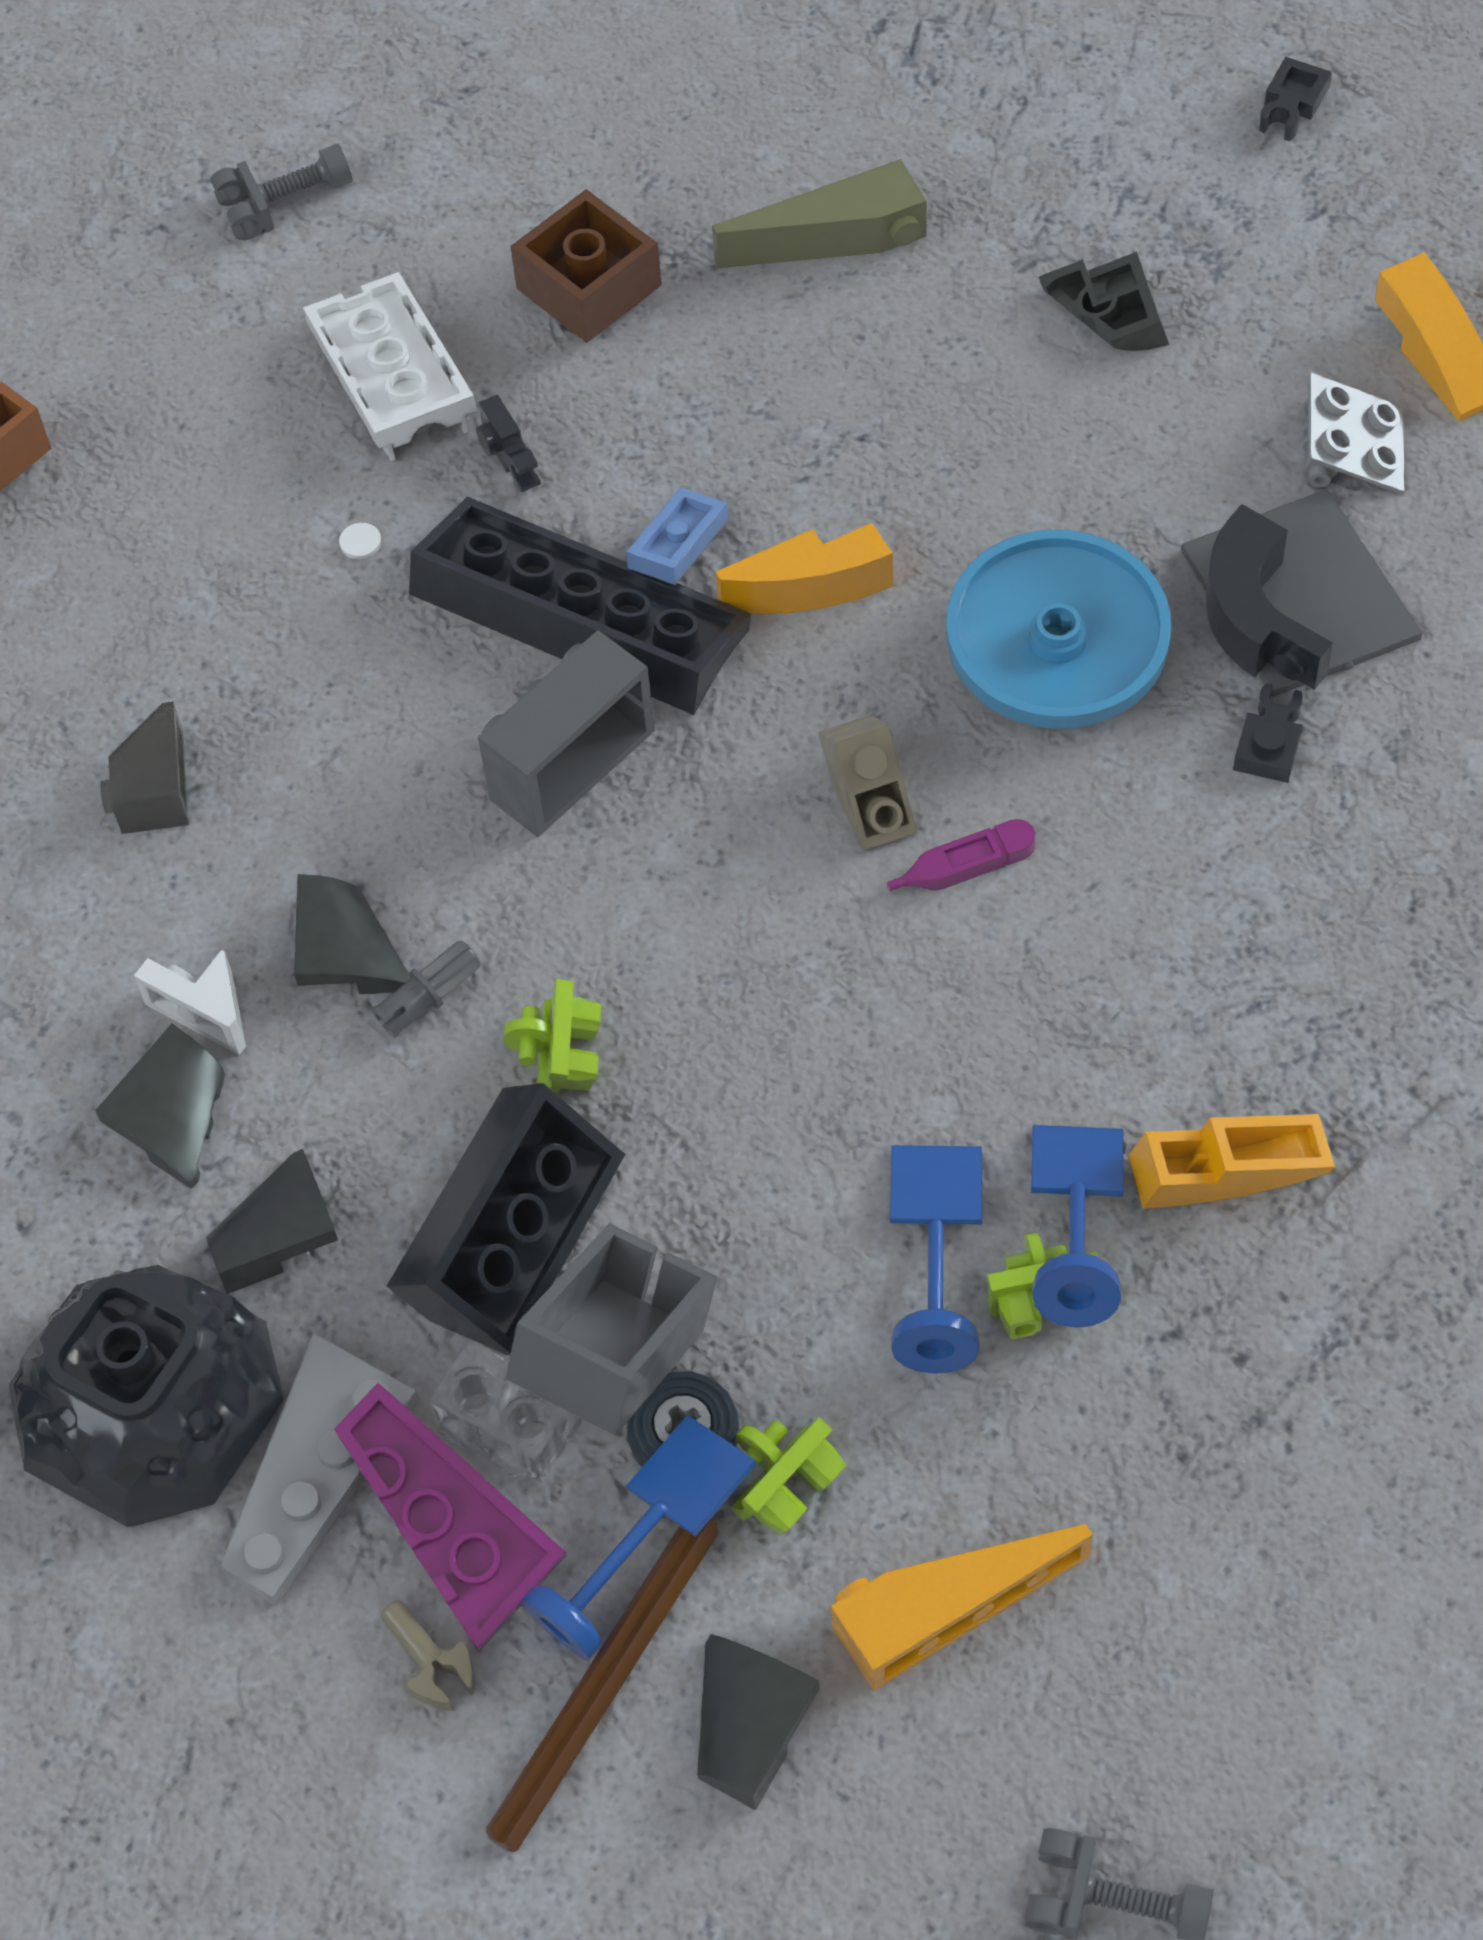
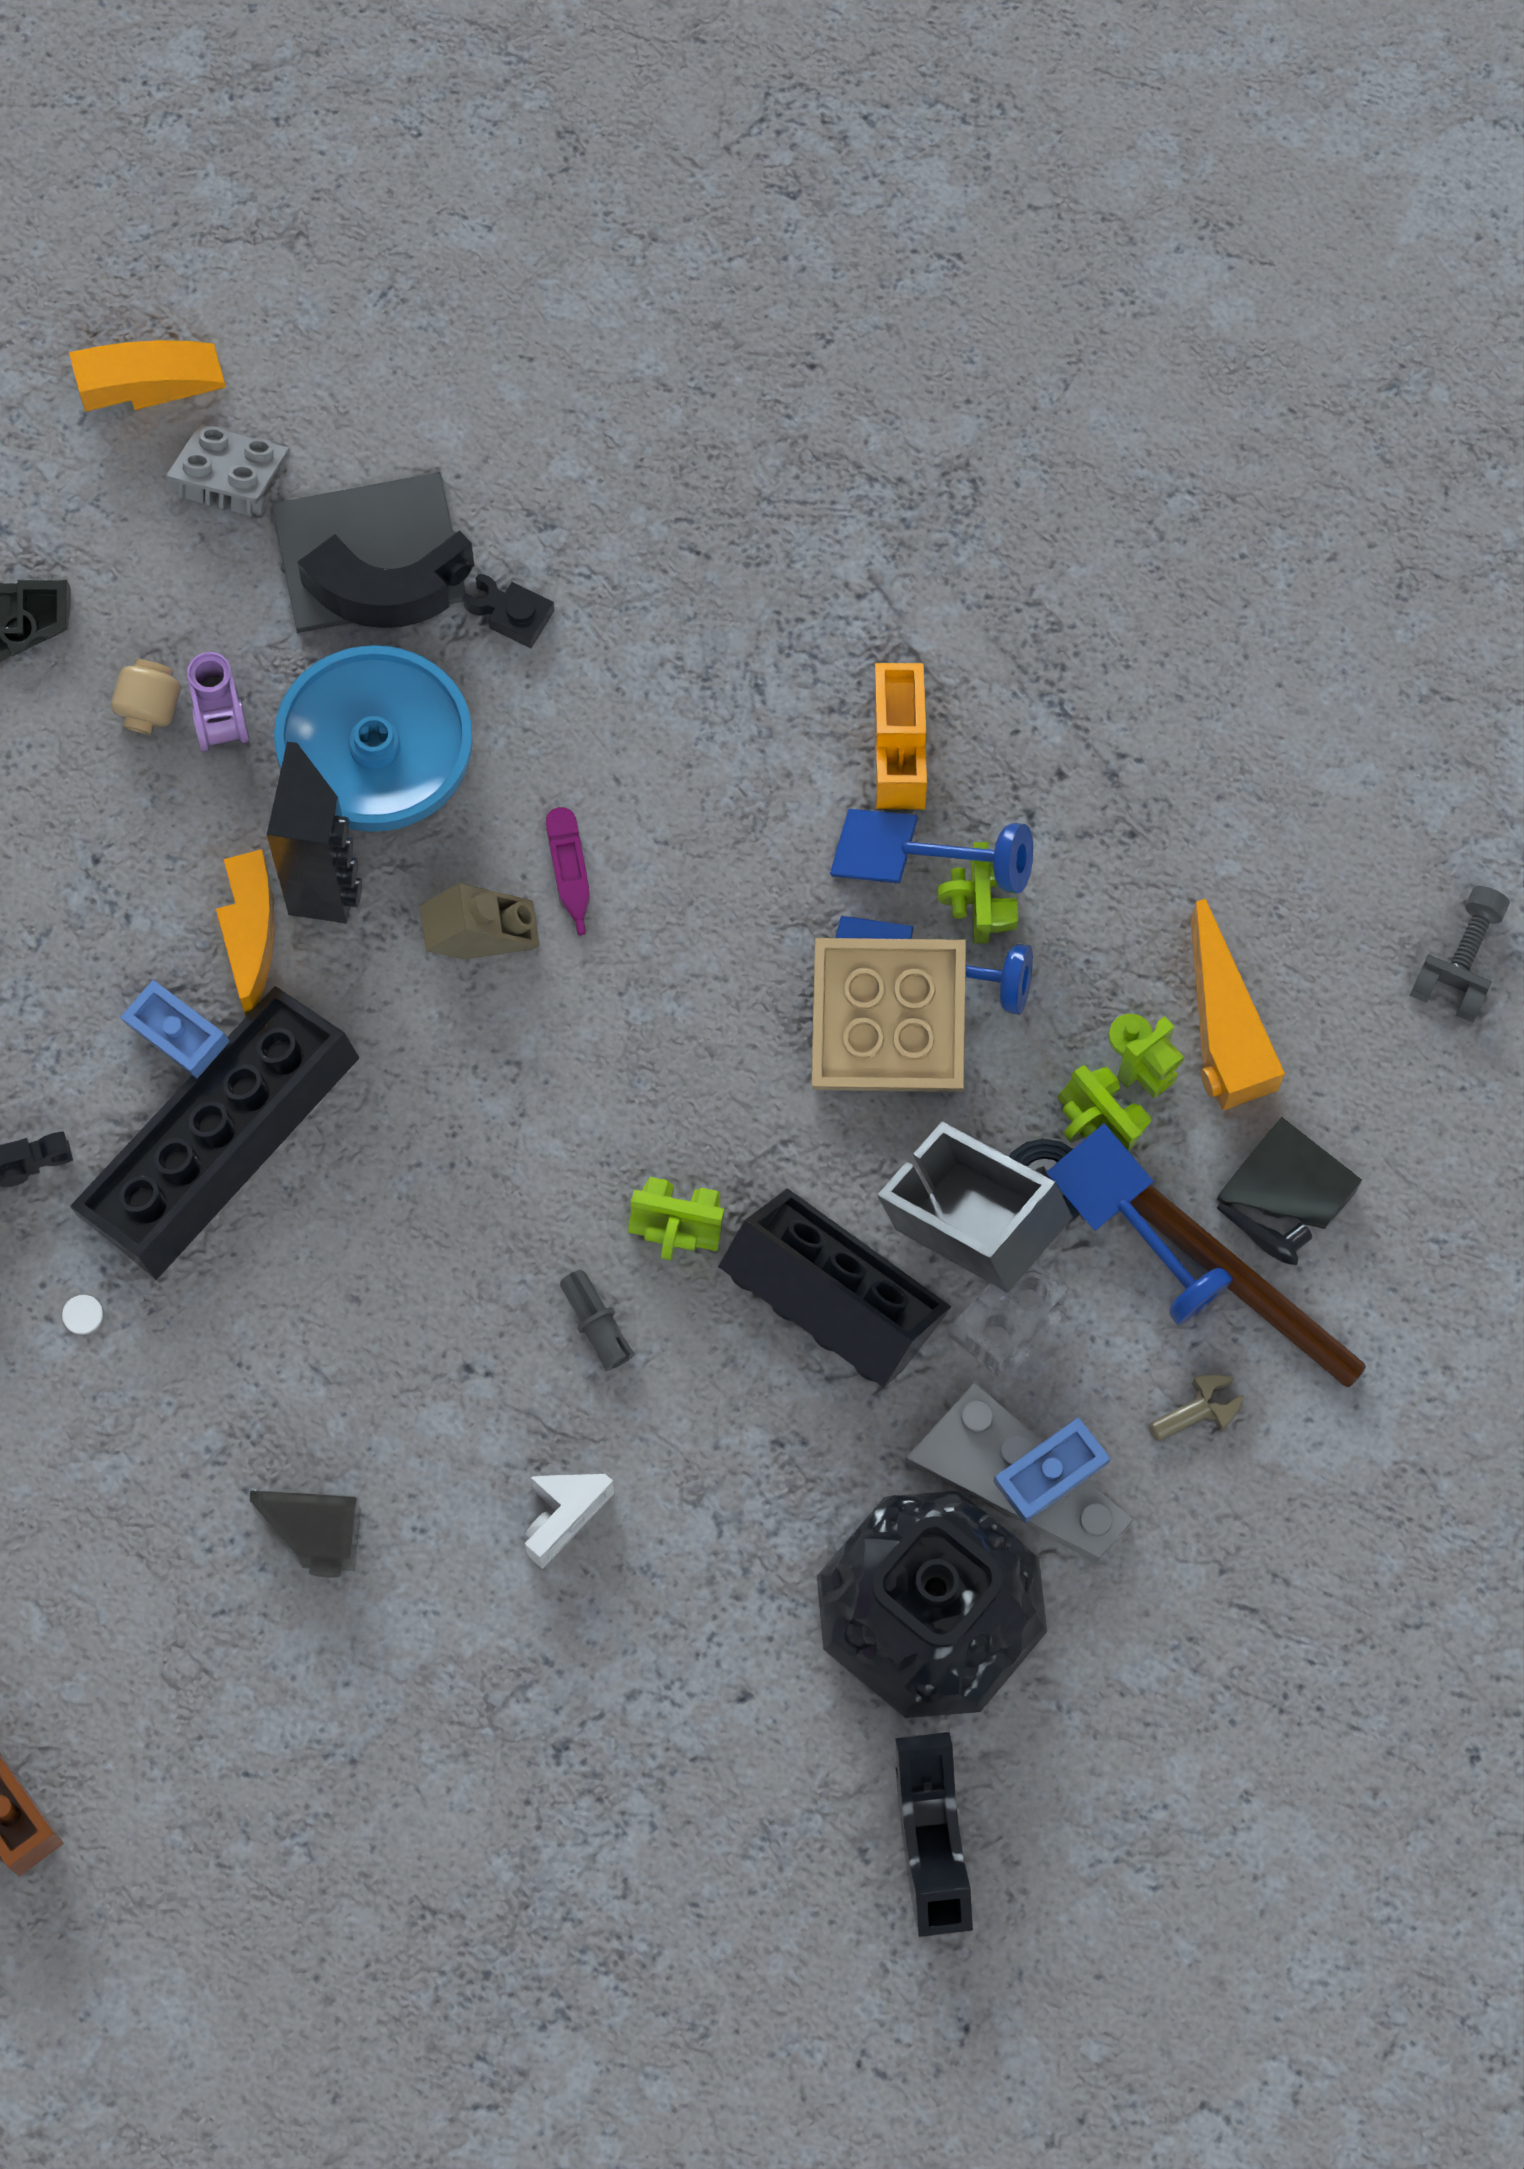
camera: 85 degrees left, 10 degrees up
pearl dark grey slope [95,1023,225,1189] -> none
pearl dark grey slope [206,1149,338,1294] -> none
pearl dark grey slope [294,874,411,994] -> none
magenta wing [334,1383,567,1652] -> none
dark grey piece [478,630,655,837] -> none
none -> tan head [111,659,181,735]
none -> lavender piece [187,652,250,752]
none -> black slope [267,741,362,924]
none -> tan plate [812,938,966,1092]
none -> medium blue plate [993,1417,1111,1523]
none -> lime hips [1108,1013,1184,1099]
none -> black bar [1217,1203,1312,1265]

